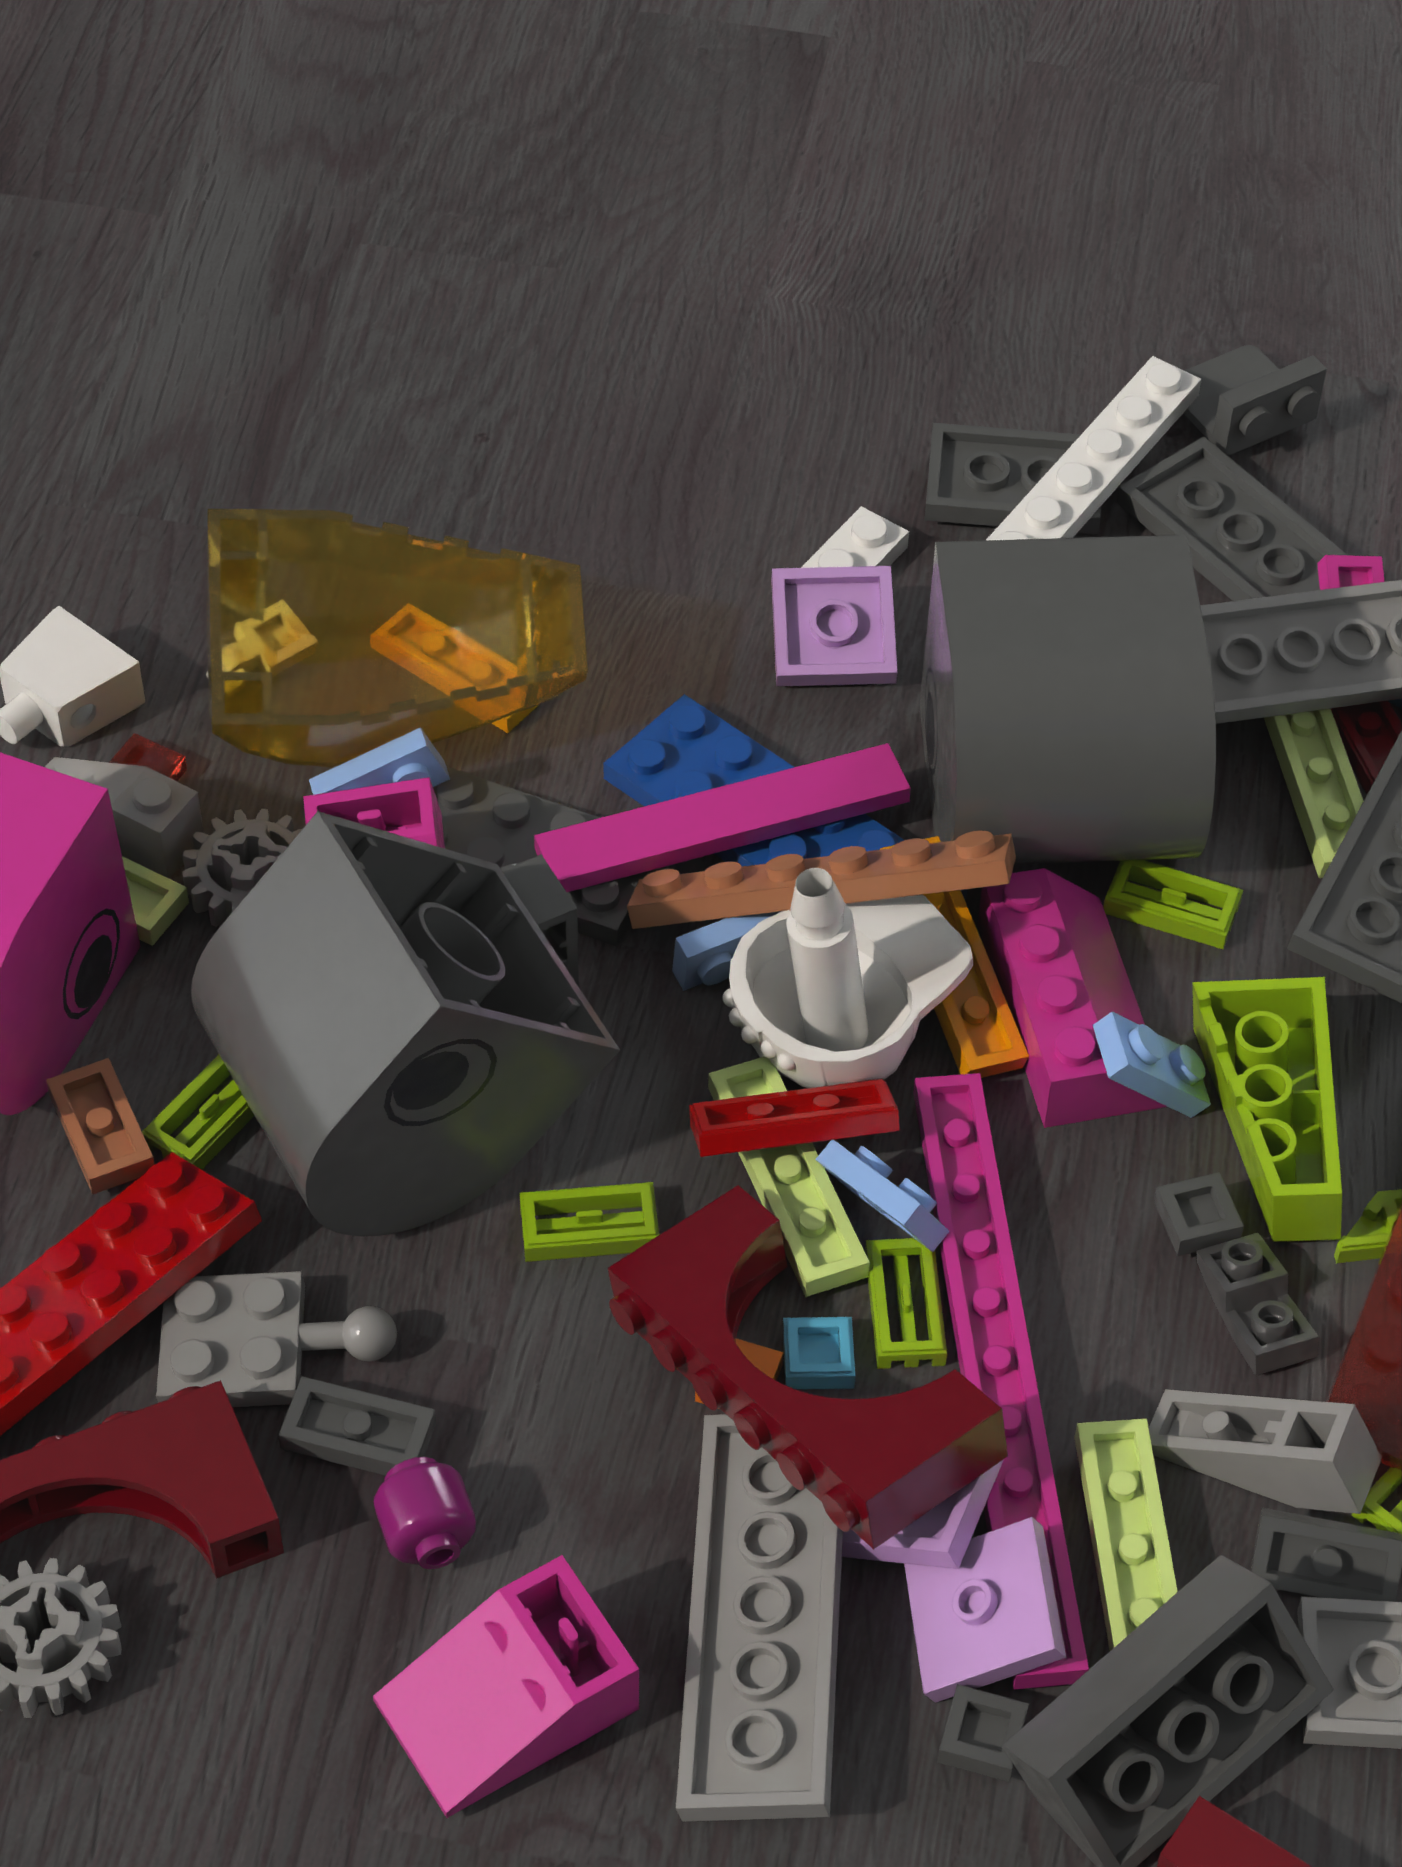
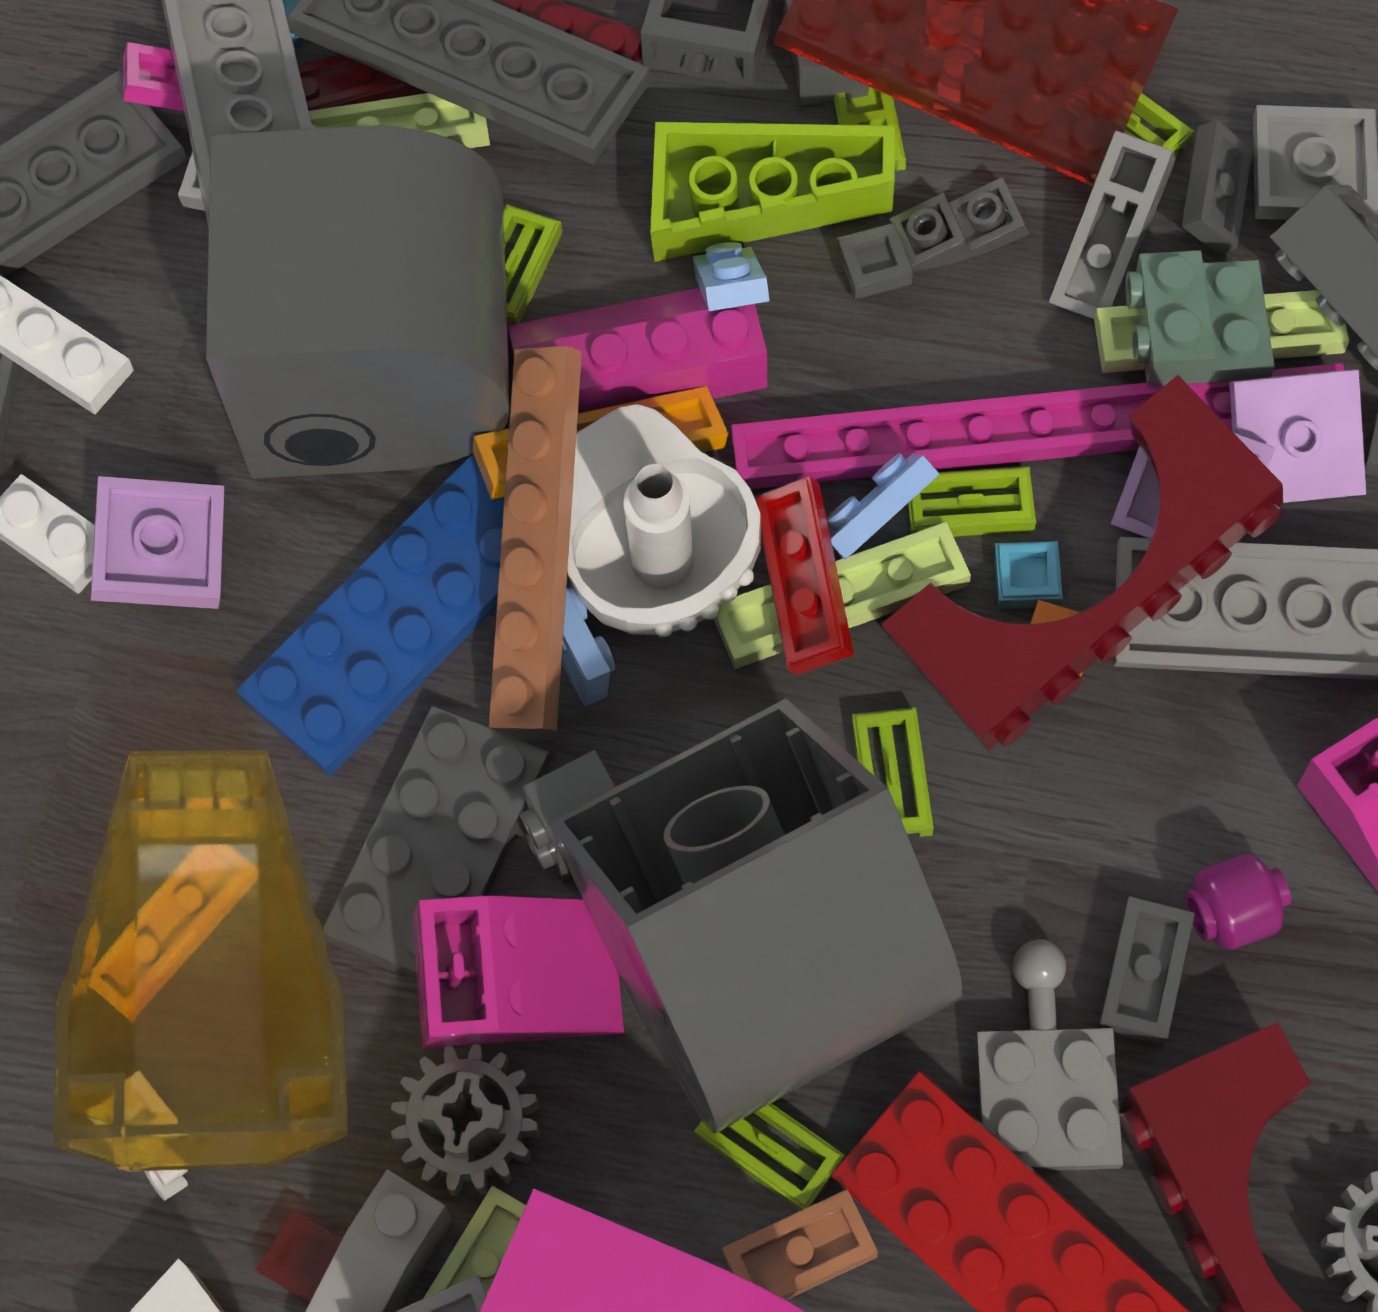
camera: 85 degrees left, 15 degrees up
light blue plate [309,727,450,795] -> none
dark pink tile [534,743,911,892] -> none
none -> sand green plate [1125,250,1275,386]

